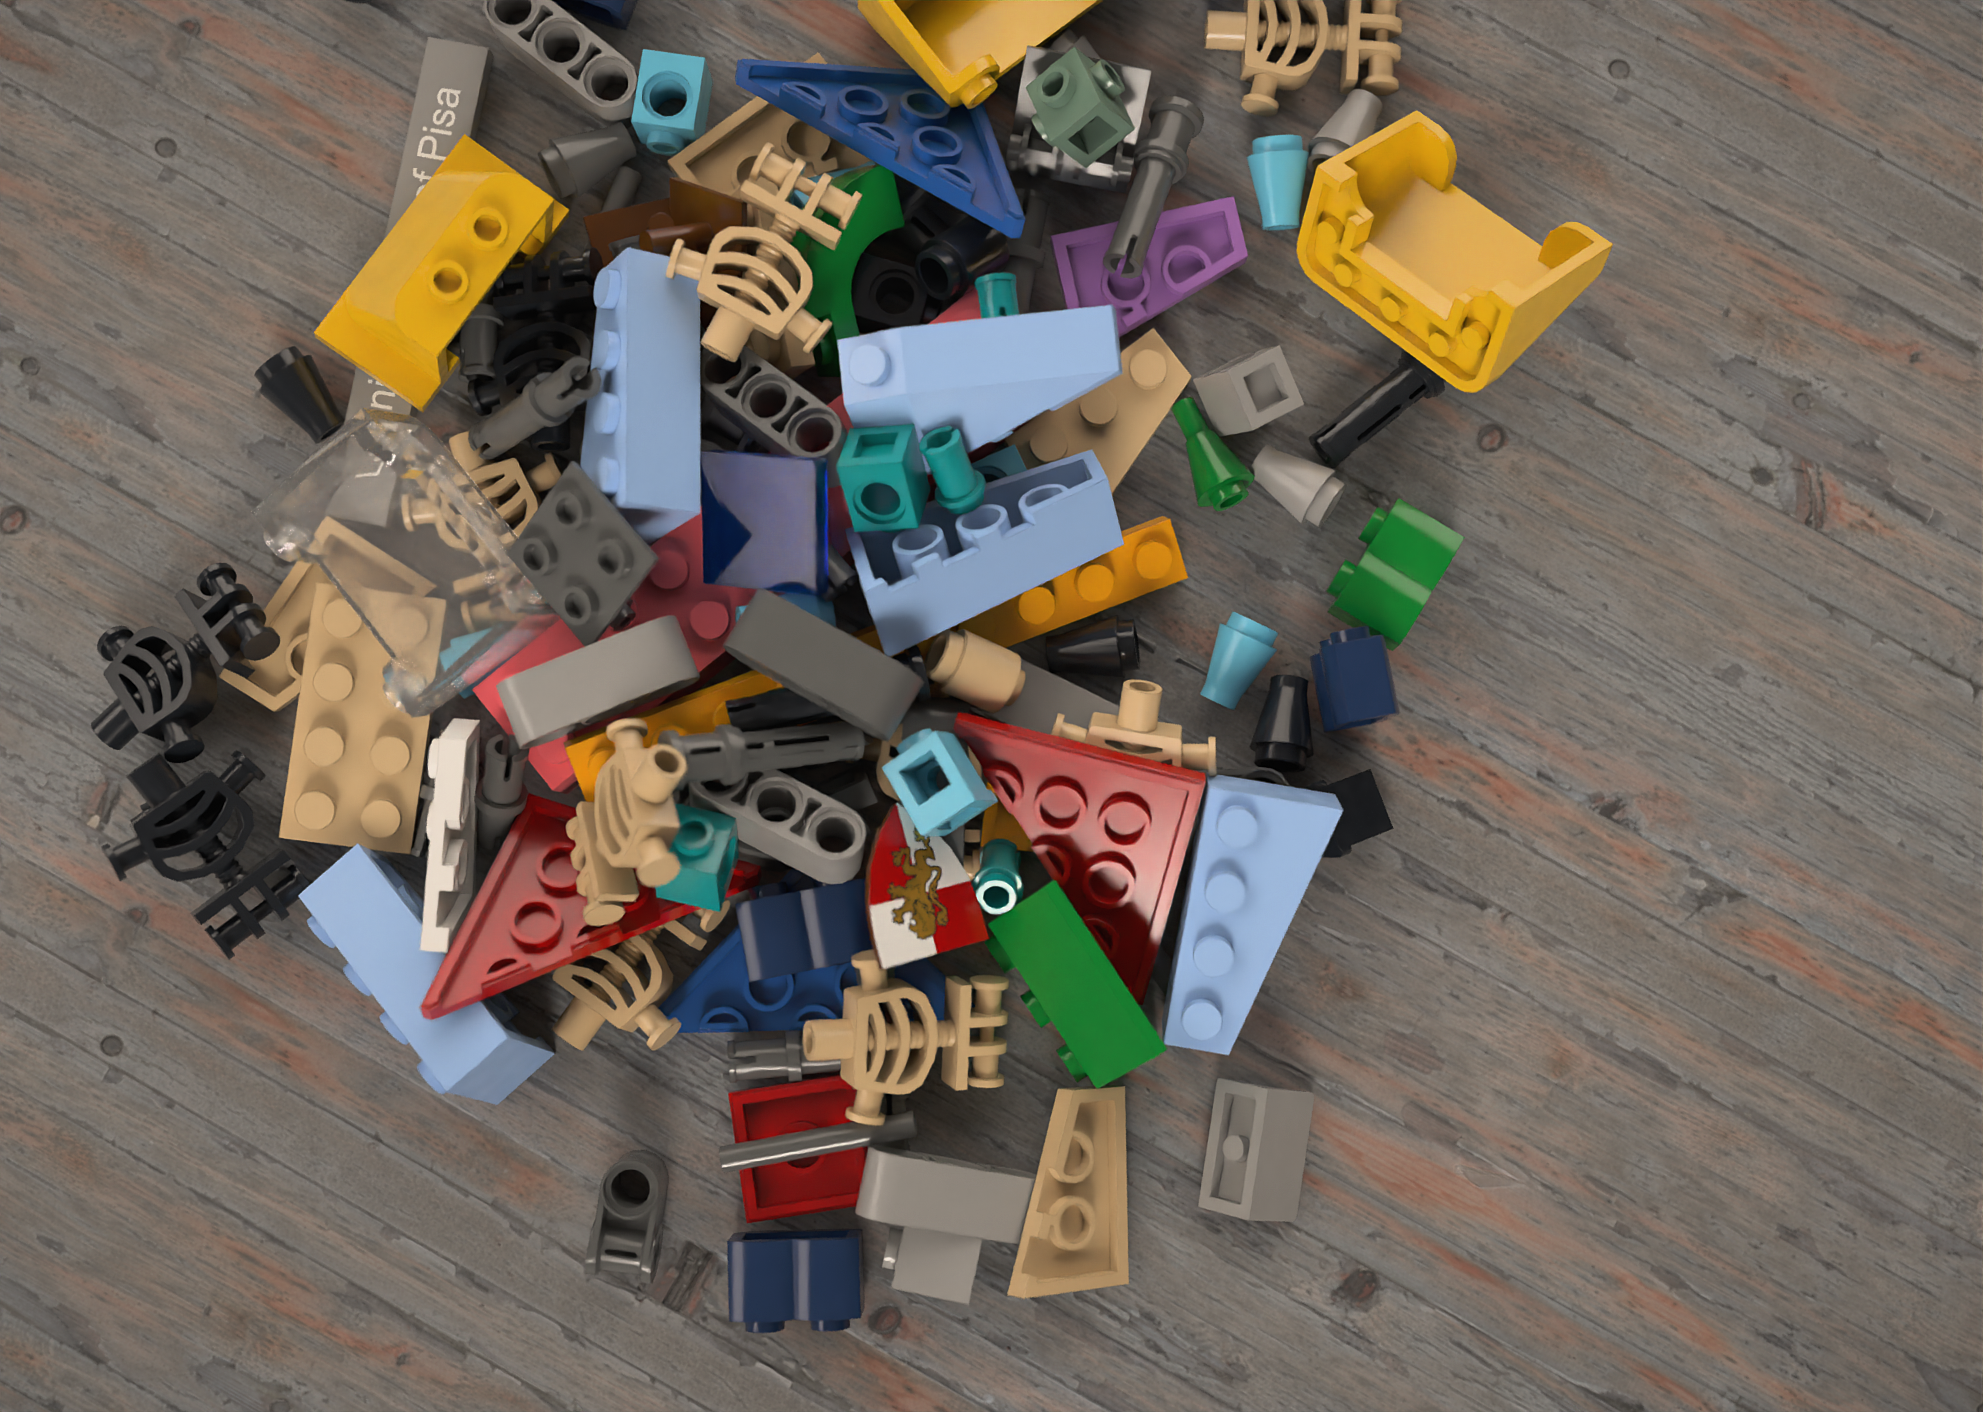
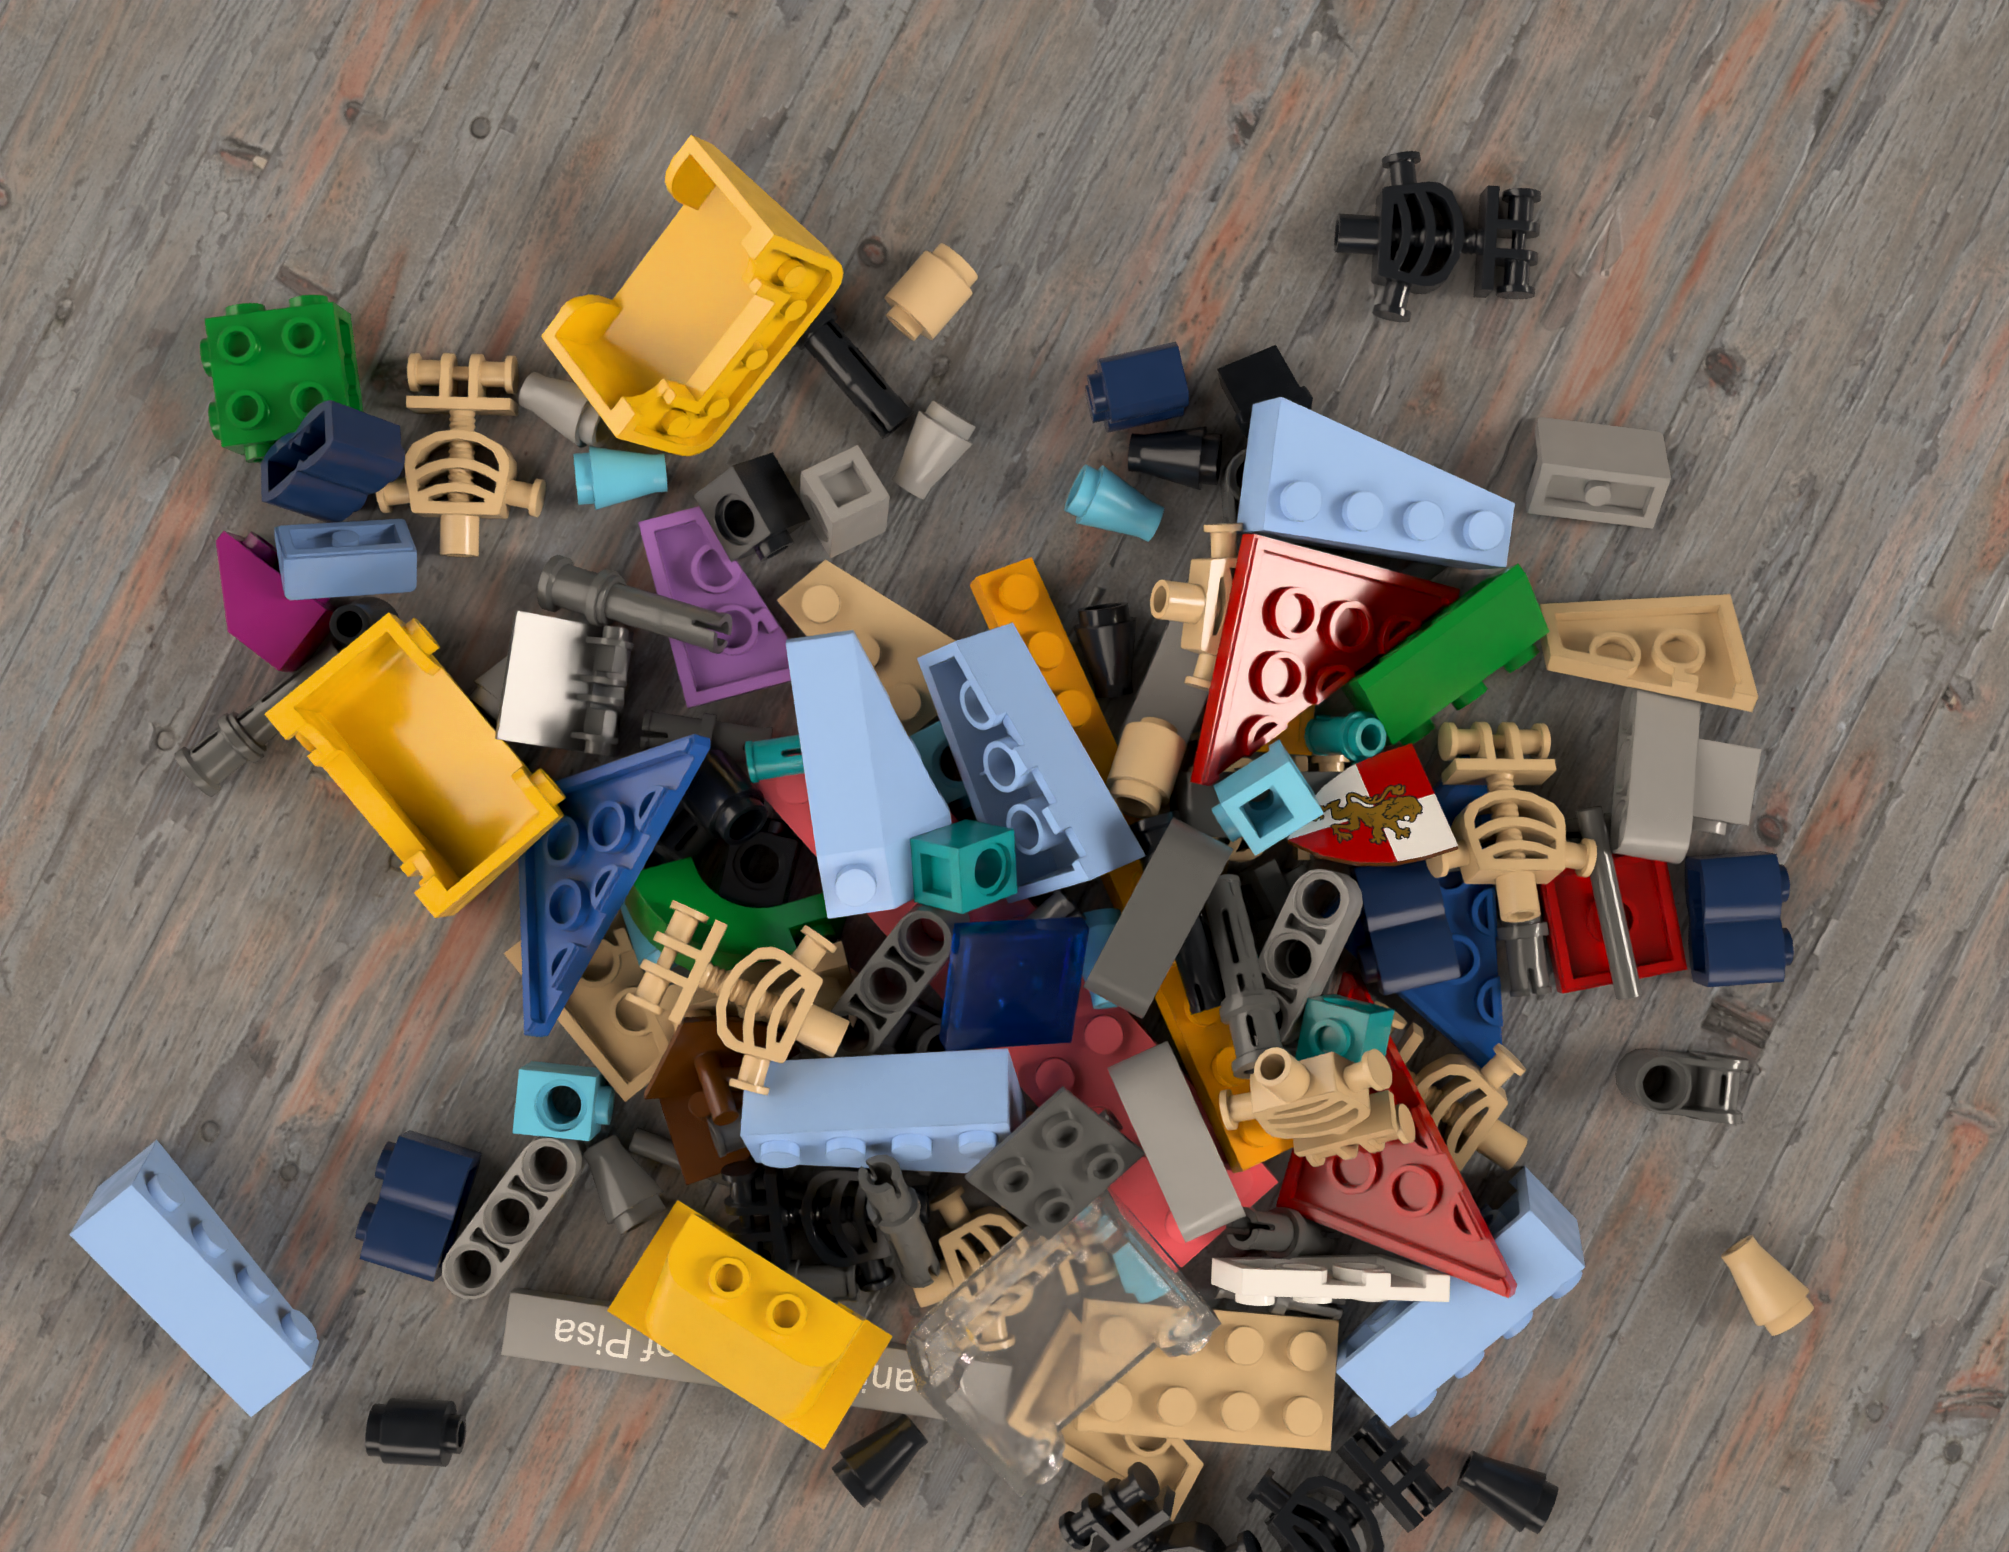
camera: 90 degrees left, 5 degrees up
teal pin [919,426,986,515] -> none
sand green brick [1025,47,1135,168] -> none
green cone [1171,397,1255,511] -> none
green brick [1326,498,1465,651] -> none
none -> black brick [693,452,811,562]
none -> tan brick [885,243,978,341]
none -> black piece [1334,151,1541,322]
none -> black cone [1457,1450,1558,1534]
none -> tan cone [1721,1235,1814,1336]

